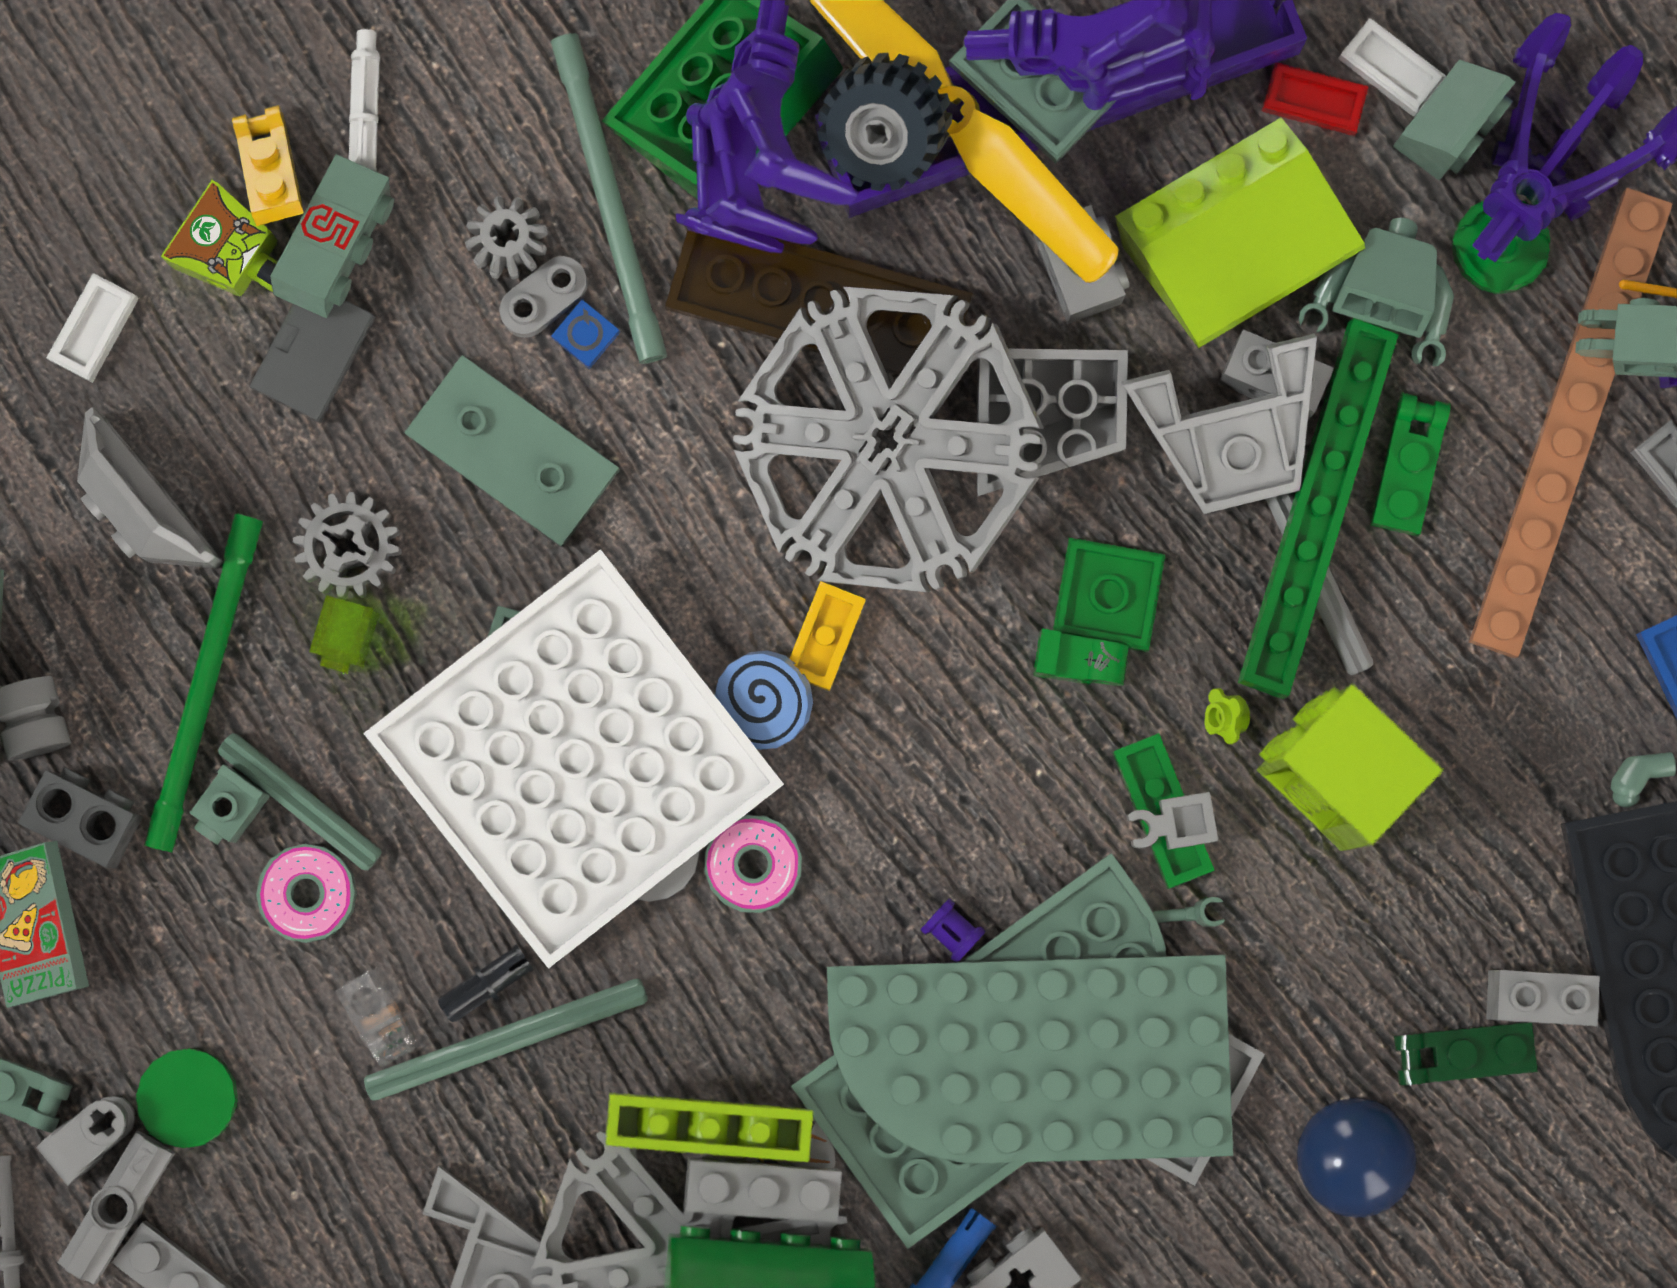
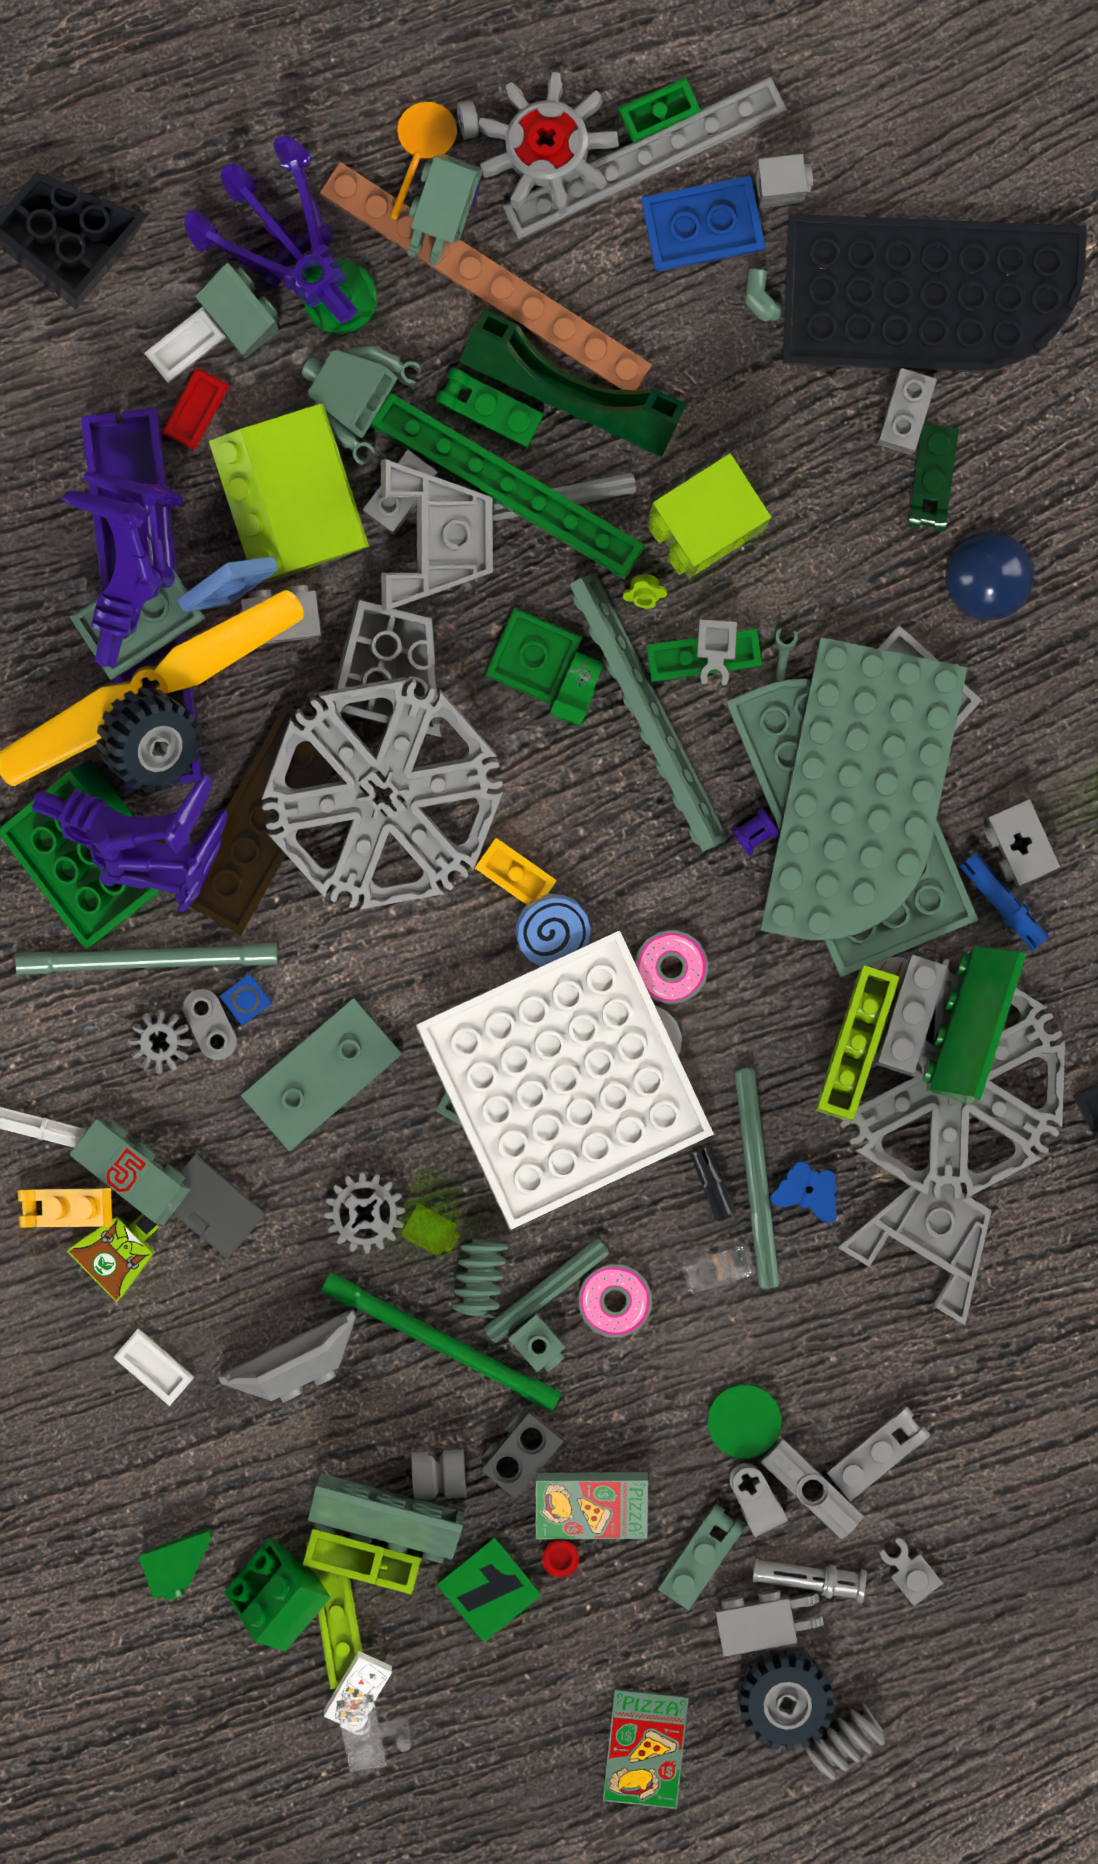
camera: 80 degrees left, 5 degrees up
none -> medium blue tile [177,556,279,612]
none -> sand green piece [452,1238,508,1318]
none -> dark green arch [459,309,687,457]
none -> sand green plate [569,573,728,852]
none -> blue animal [770,1161,837,1223]

